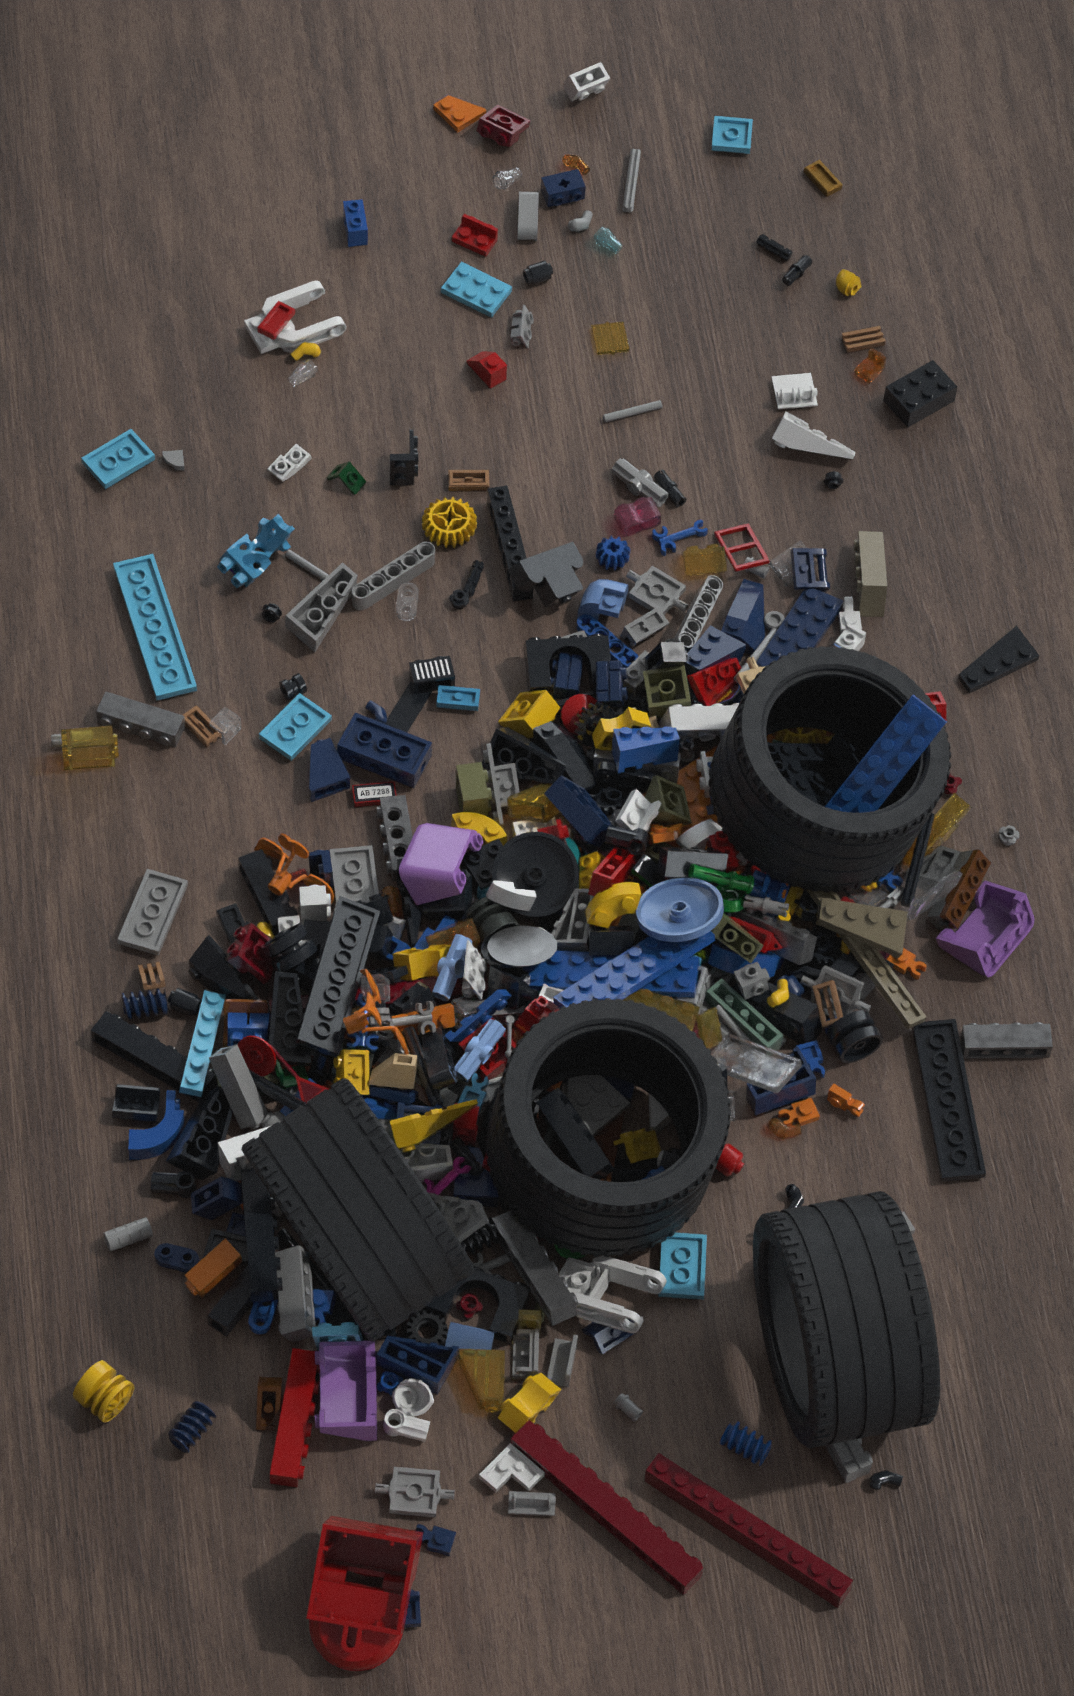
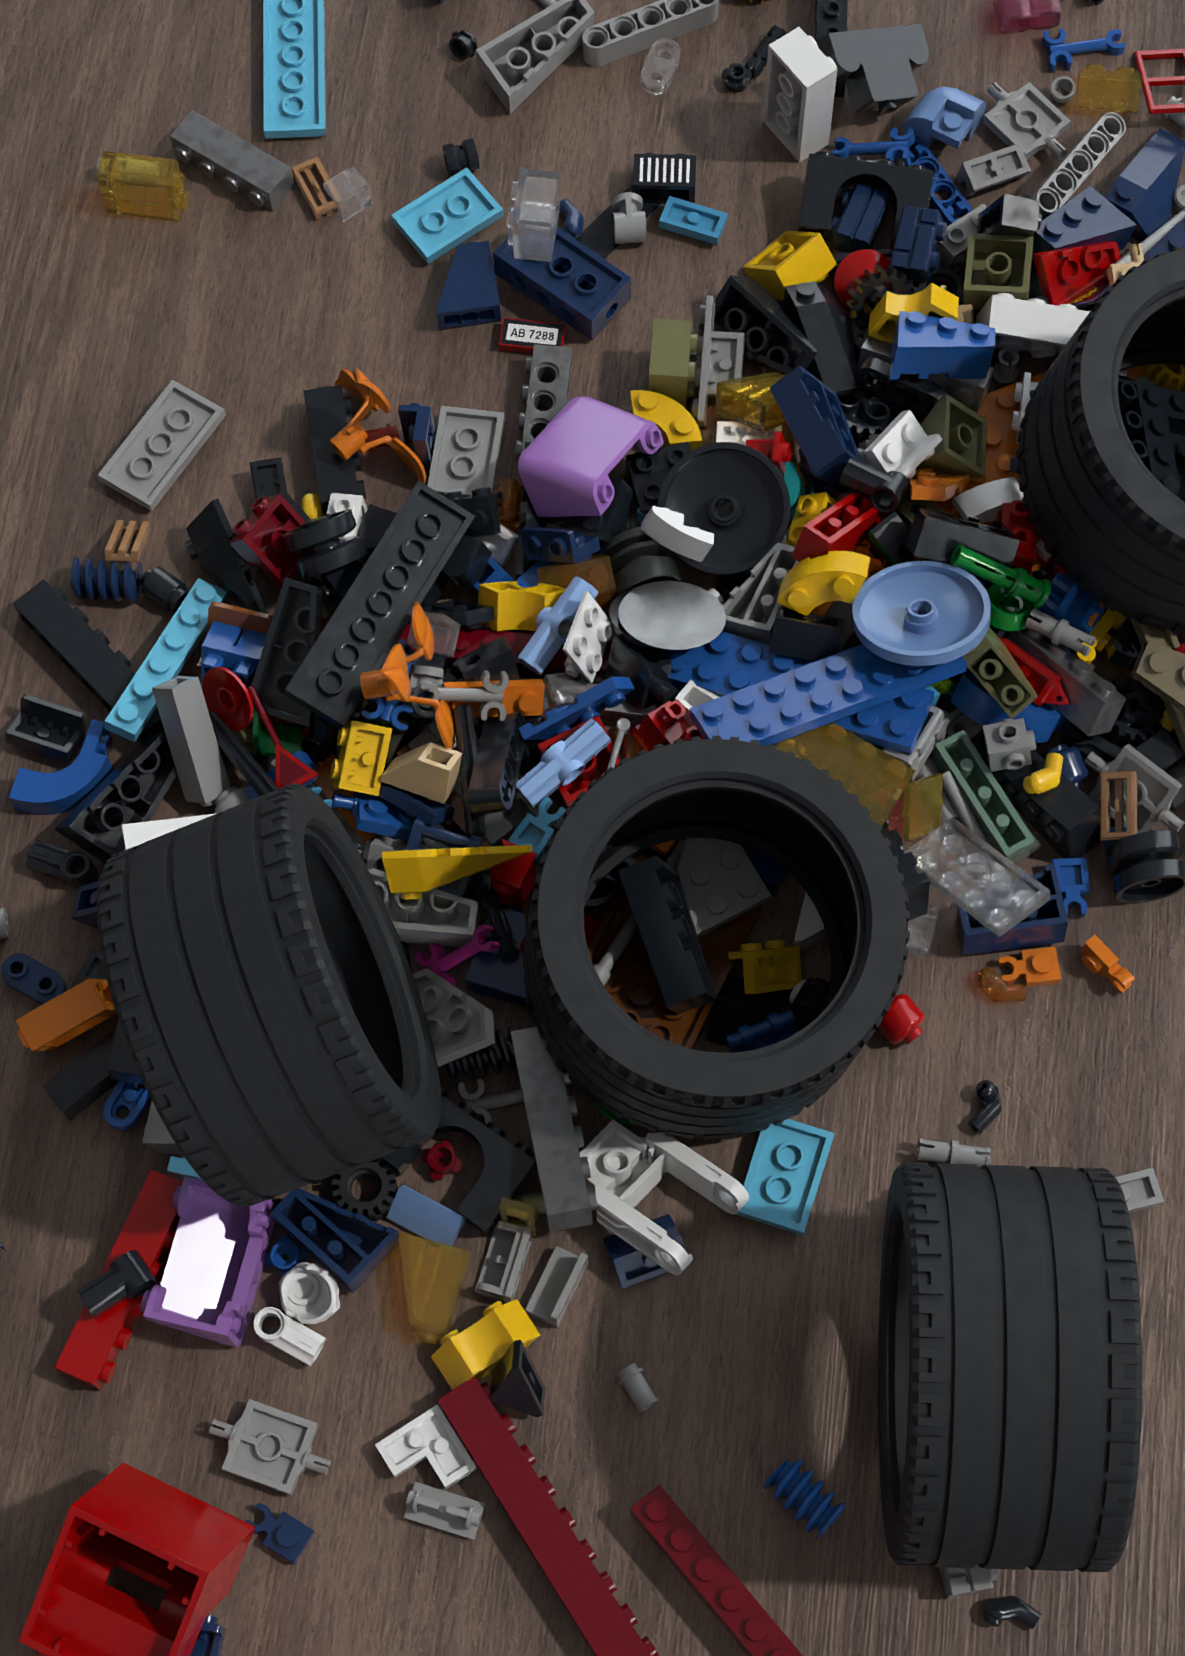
camera: 20 degrees right, 10 degrees up
reddish brown slope [256,1376,282,1431] -> none
white brick [299,885,331,926] -> none
blue gear [595,536,630,571] -> none
none -> black piece [77,1250,156,1319]
none -> black slope [489,1340,545,1417]
none -> clear brick [507,168,560,262]
none -> dark blue bracket [520,527,600,564]
none -> light grey piece [612,192,646,244]
none -> white brick [763,27,838,163]
none -> blue bar [832,127,915,167]
none -> light grey hinge [1051,76,1076,104]

